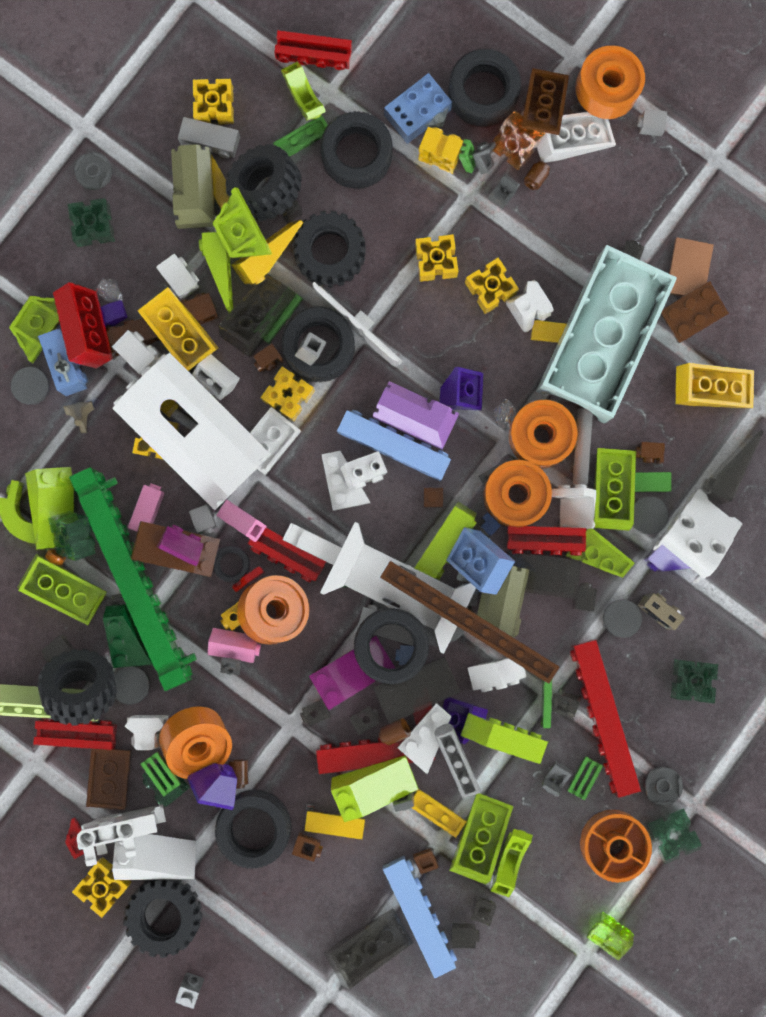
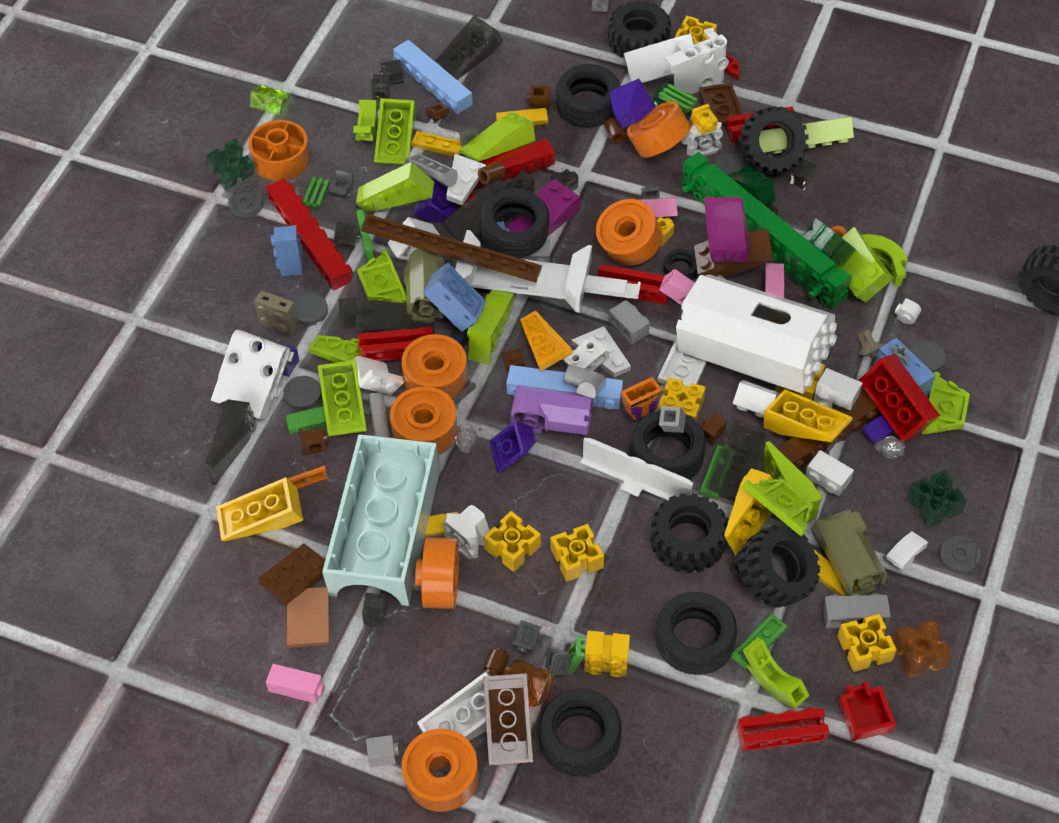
camera: 165 degrees right, 30 degrees down
lime slope [17,553,107,625] -> none
red tile [232,566,265,592] -> none
medium blue piece [384,73,452,144] -> none
clear green brick [671,659,719,704] -> none
none -> bright pink brick [266,664,325,703]
none -> medium blue wedge [271,226,303,276]
none -> orange slope [288,466,328,489]
none -> lime wing [357,249,407,305]
none -> orange piece [415,537,459,609]
none -> light orange wing [520,310,573,371]
none -> light grey brick [564,364,606,399]
none -> light grey brick [609,300,650,345]
none -> orange torso [621,377,662,420]
none -> yellow brick [691,104,718,135]
none -> red piece [838,681,896,741]
none -> white slope [886,531,928,569]
none -> clear orange brick [893,620,953,678]
none -> white plate [894,298,921,324]

